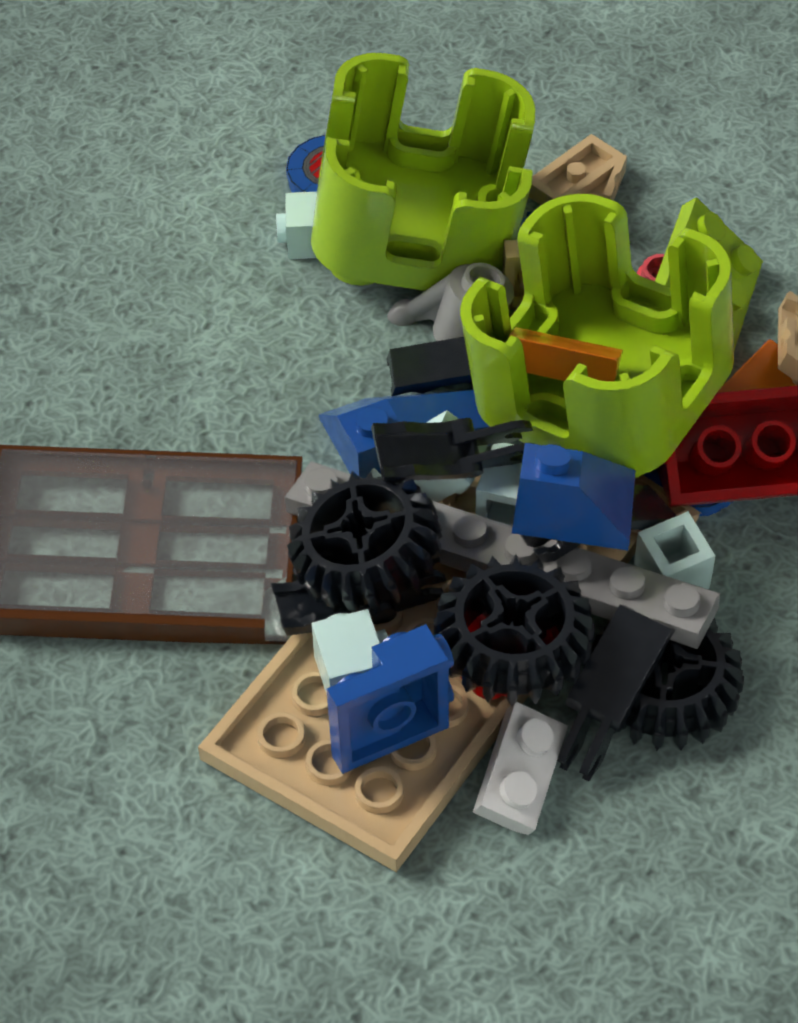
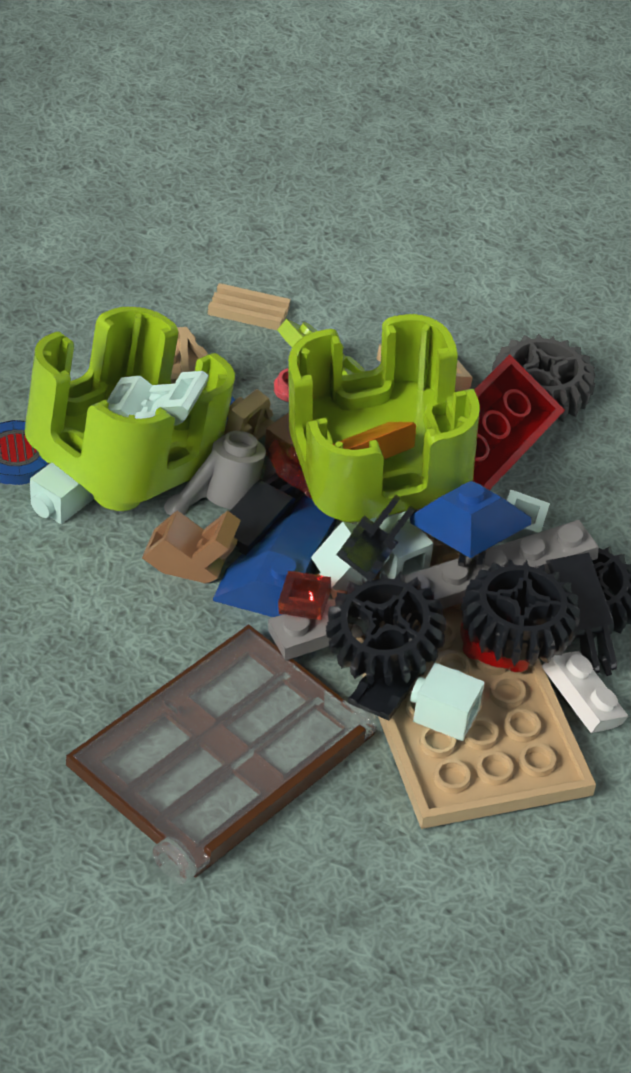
camera: 55 degrees left, 5 degrees down
blue plate [326,624,454,774] -> none
none -> light aqua slope [107,371,209,426]
none -> medium nougat brick [142,510,241,583]
none -> tan tile [208,283,291,330]
none -> clear red plate [278,571,331,620]

